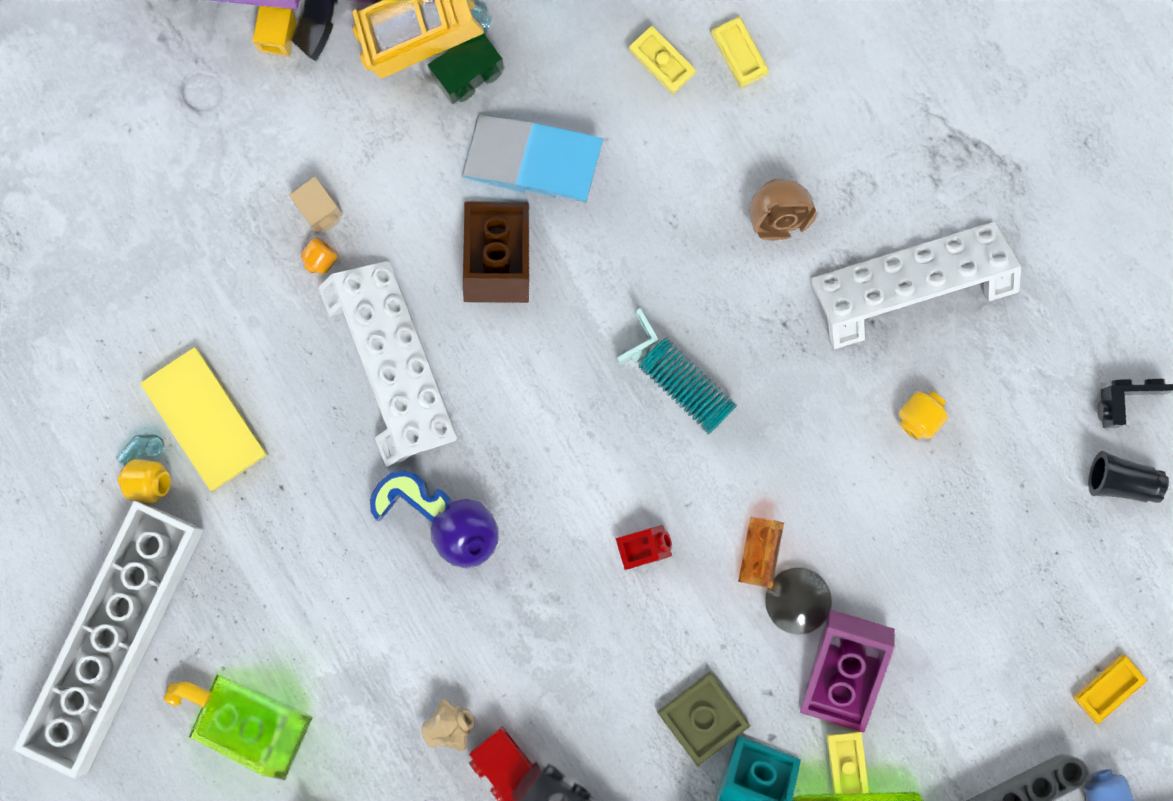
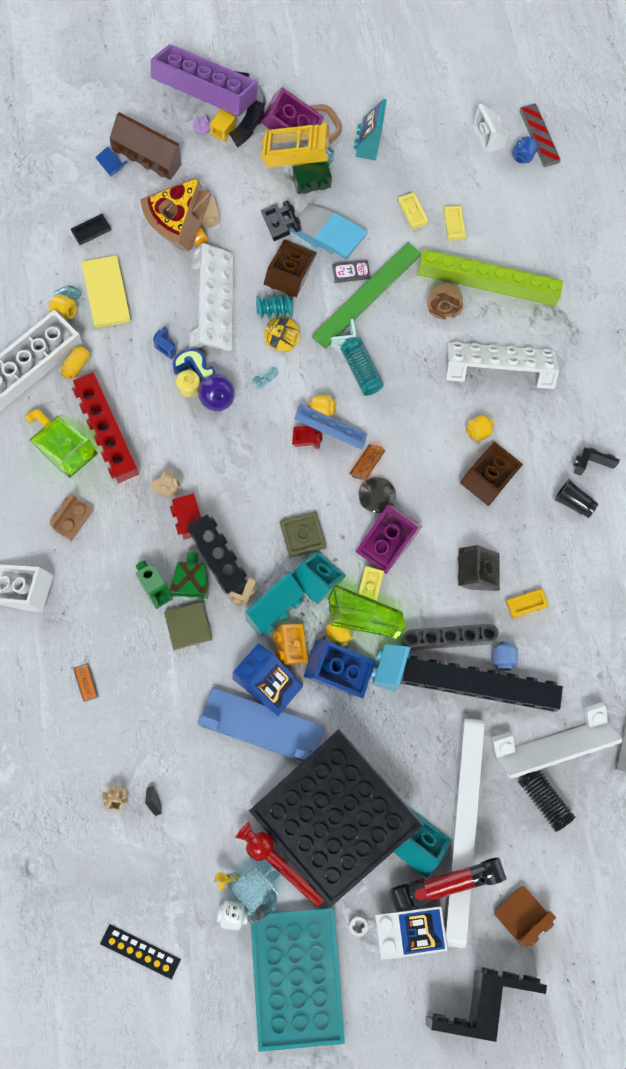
camera: 10 degrees right, 10 degrees down
none -> yellow head [59,346,90,380]
none -> black plate [70,214,111,246]
none -> red brick [72,372,139,483]
none -> blue bracket [95,147,128,177]
none -> reddish brown slope [109,112,182,180]
none -> piece [140,178,211,252]
none -> blue bracket [153,327,176,360]
none -> light yellow head [176,370,200,397]
none -> lavender plate [193,115,210,134]
none -> clear light blue arm [252,367,278,388]
none -> teal piece [256,295,293,319]
none -> black plate [261,201,301,241]
none -> yellow dish [264,318,300,352]
none -> medium blue tile [294,404,367,450]
none -> yellow head [308,395,336,417]
none -> bright green tile [312,243,421,349]
none -> tile [332,260,370,283]
none -> lime brick [417,249,563,306]
none -> clear smoke slope [457,545,500,591]
none -> reddish brown slope [459,442,523,506]

